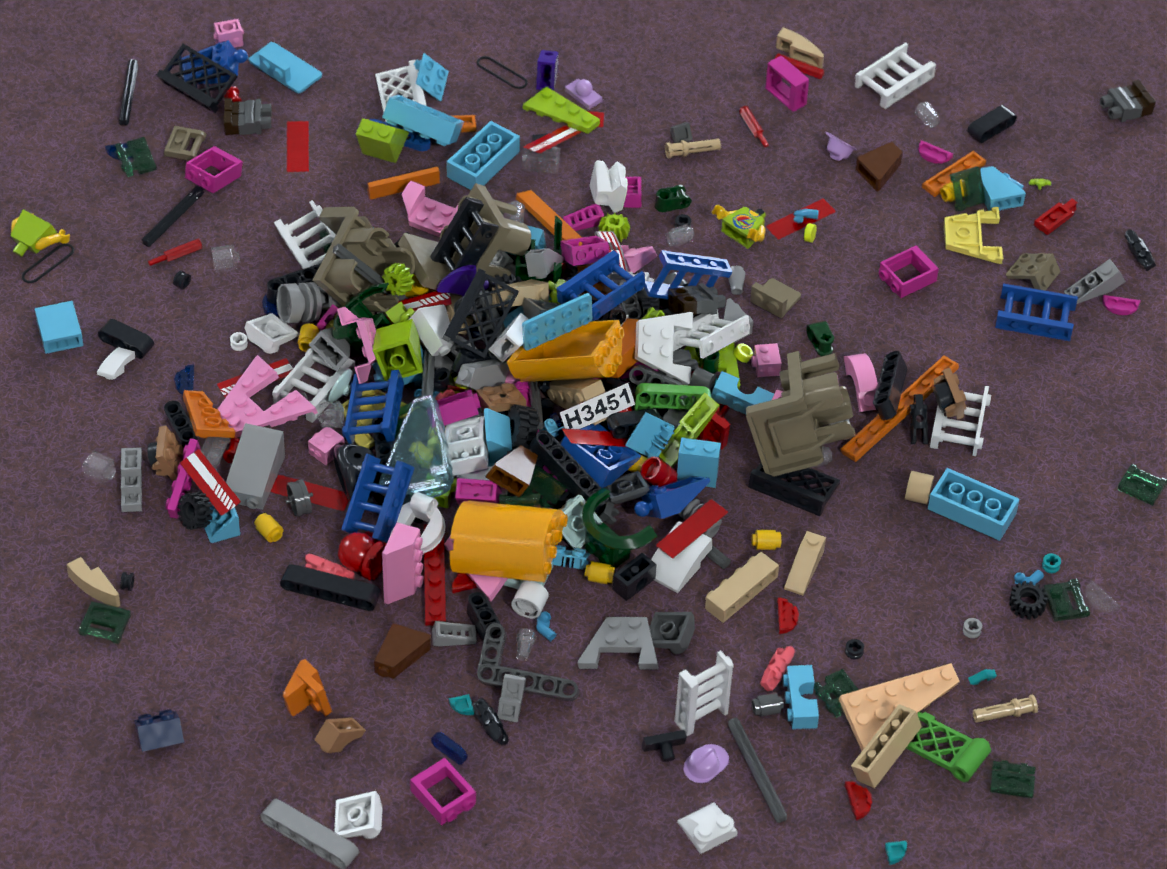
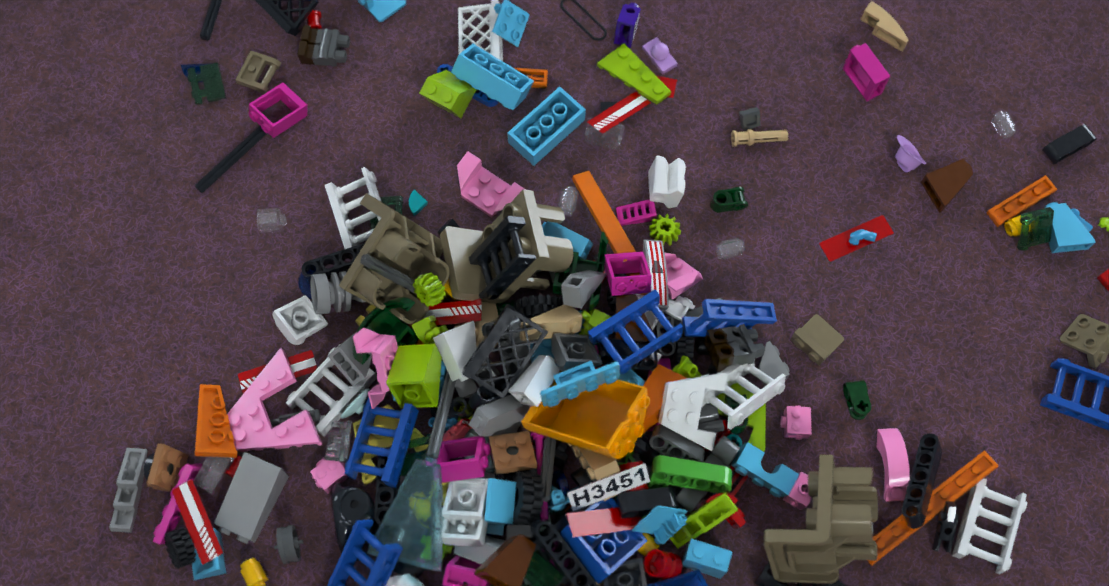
camera: 10 degrees right, 20 degrees up
lime torso [11,210,70,257] -> none
black piece [21,243,74,283] -> none
medium azure brick [35,301,83,354] -> none
clear brick [82,451,116,485] -> none
white slope [97,347,135,380] -> none
black beam [98,319,154,359] -> none
red axle [148,238,203,266] -> none
black beam [164,400,199,448] -> none
black bush [173,270,191,289] -> none
clear blue tile [174,364,195,395] -> none
white bush [230,332,248,351] -> none
red sticker [270,475,349,511] -> none
red sticker [287,121,309,172] -> none
yellow brick [298,323,319,352] -> none
dark pink tile [317,304,338,331] -> none
orange tile [368,167,440,200] -> none
dark purple arm [437,265,489,296] -> none
dark pink slope [623,177,642,208] -> none
black bush [675,214,691,232] -> none
torso [712,205,766,249] -> none
light grey cone [728,266,746,294] -> none
neon yellow tile [734,343,753,363] -> none
red axle [739,106,769,147] -> none
red axle [775,54,824,79] -> none
neon yellow tile [804,223,816,243] -> none
white fence [855,43,936,109] -> none
dark pink window [879,245,939,298] -> none
dark pink tile [919,140,953,163] -> none
medium nougat piece [933,368,967,420] -> none
light yellow wing [944,207,1003,264] -> none

